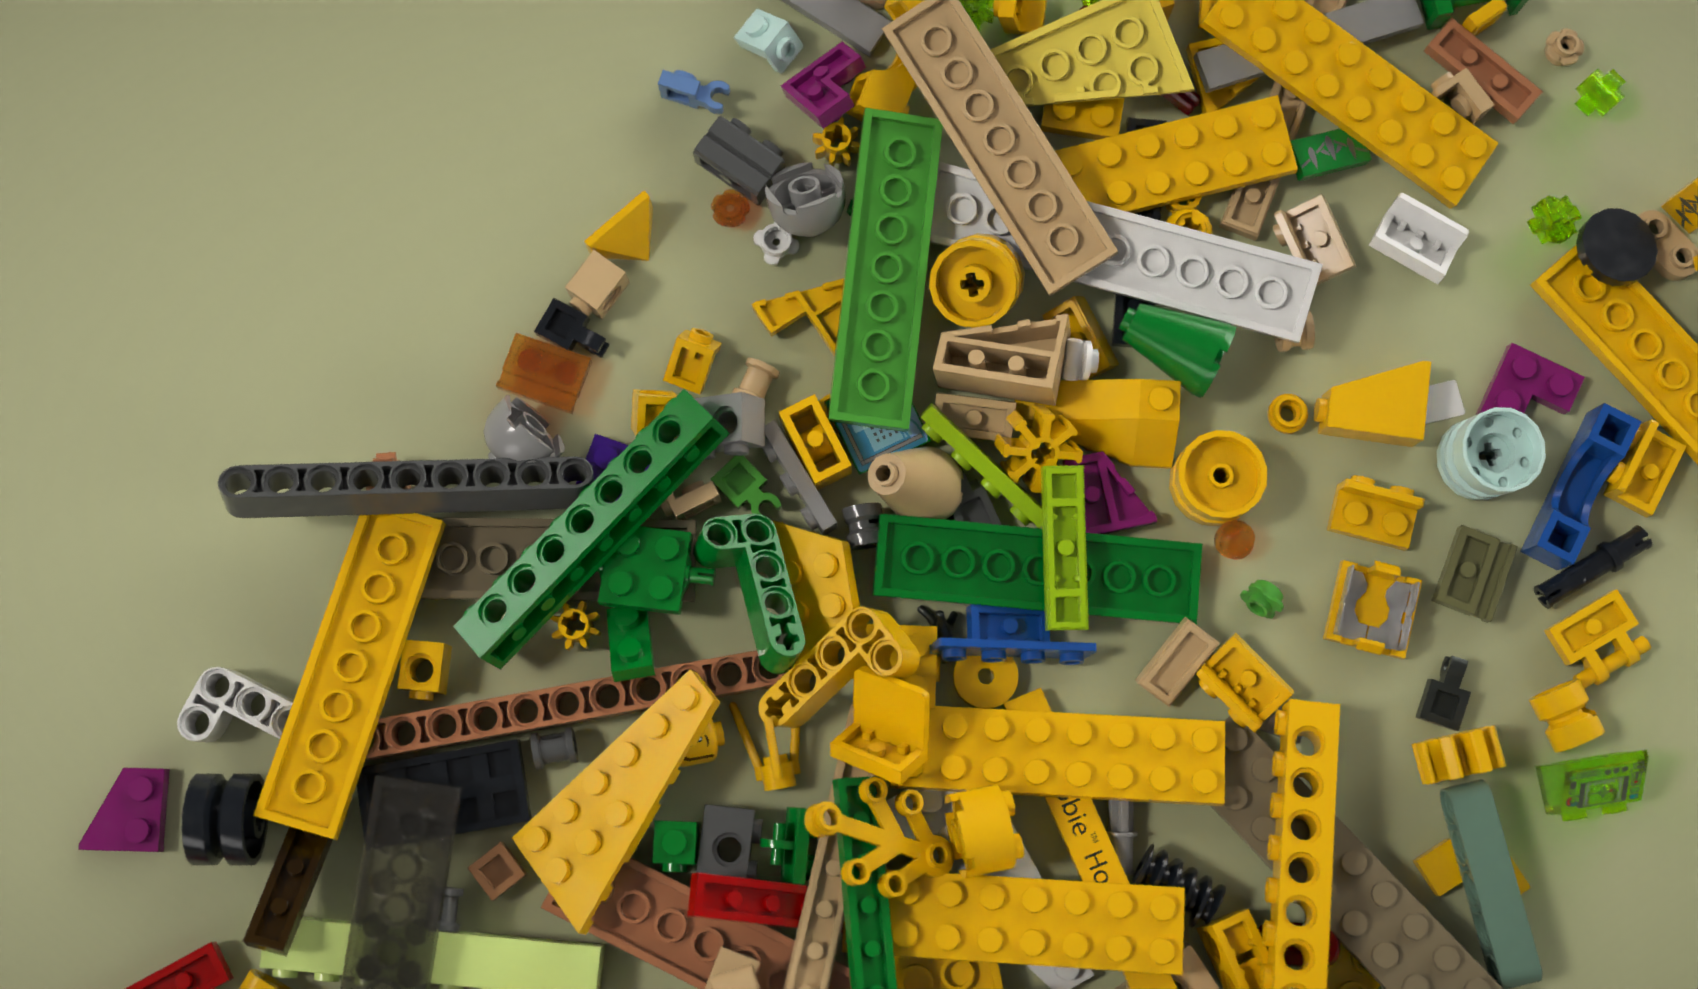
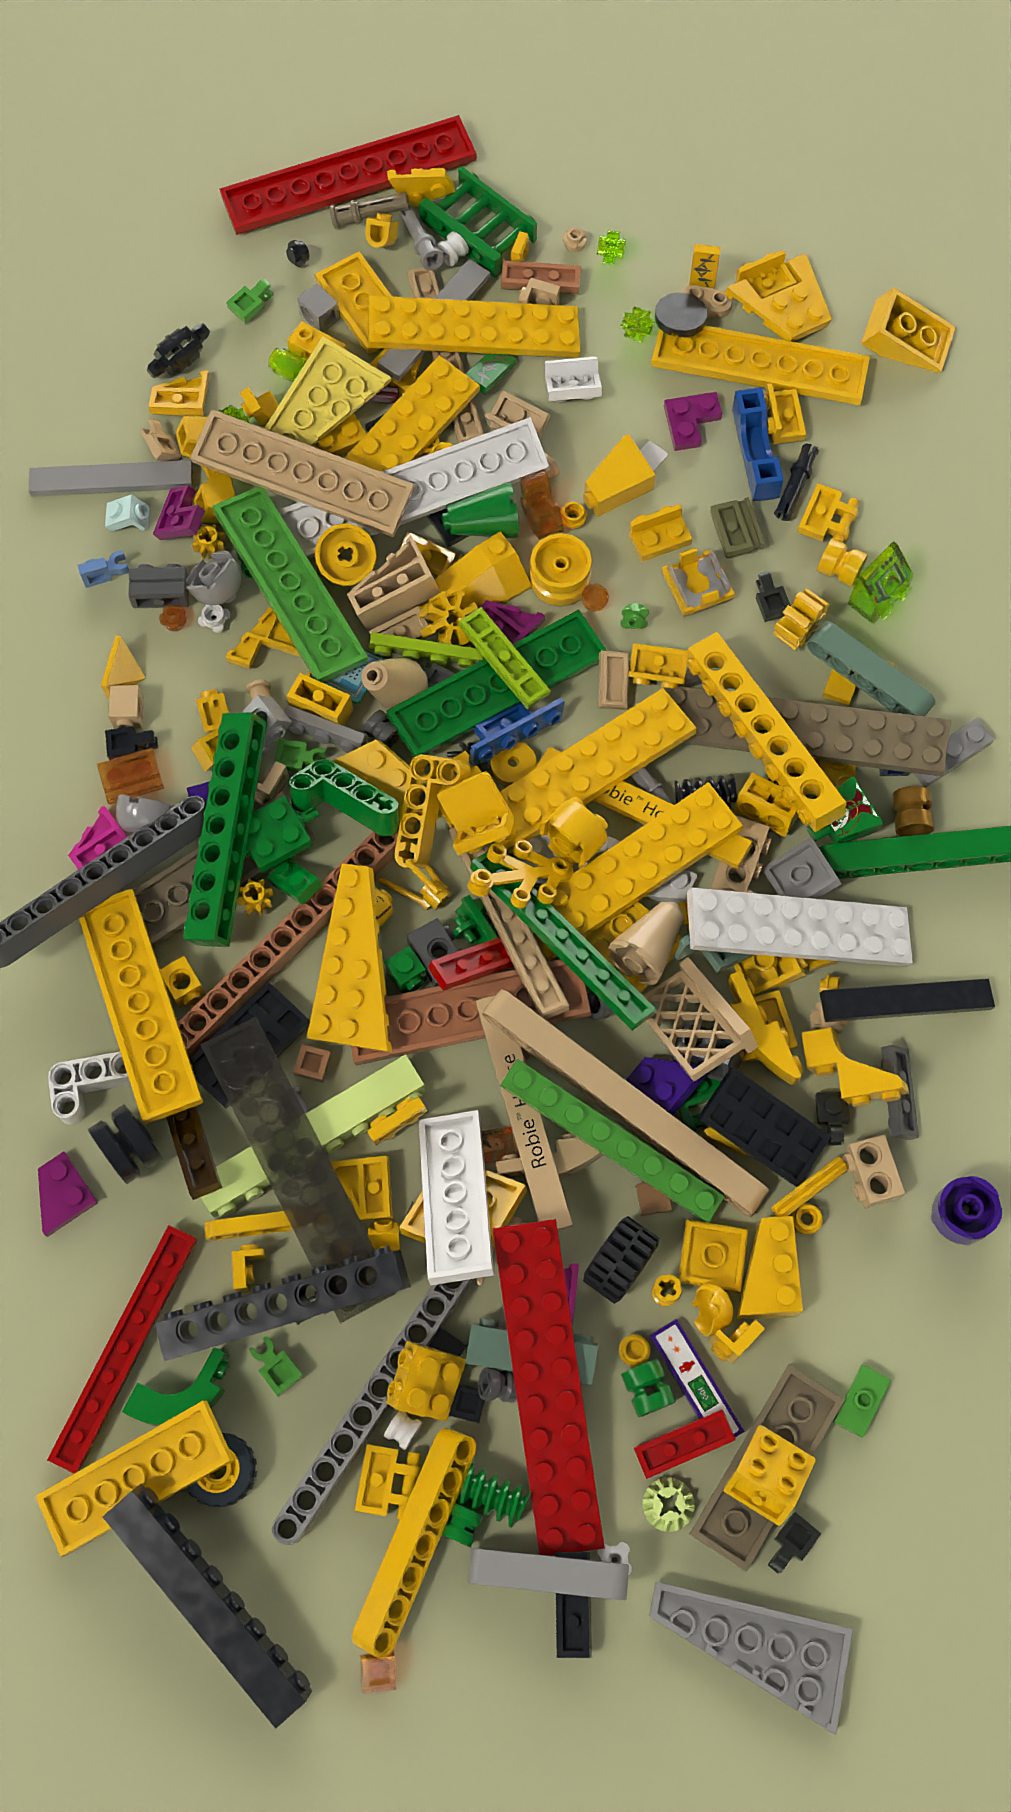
camera: 35 degrees left, 10 degrees down
dark grey bush [530,727,578,770] -> none
white plate [1062,338,1099,381] -> none
light aqua wheel [1437,407,1546,500] -> none
none -> dark pink wing [68,805,127,870]
none -> clear orange brick [519,469,564,539]

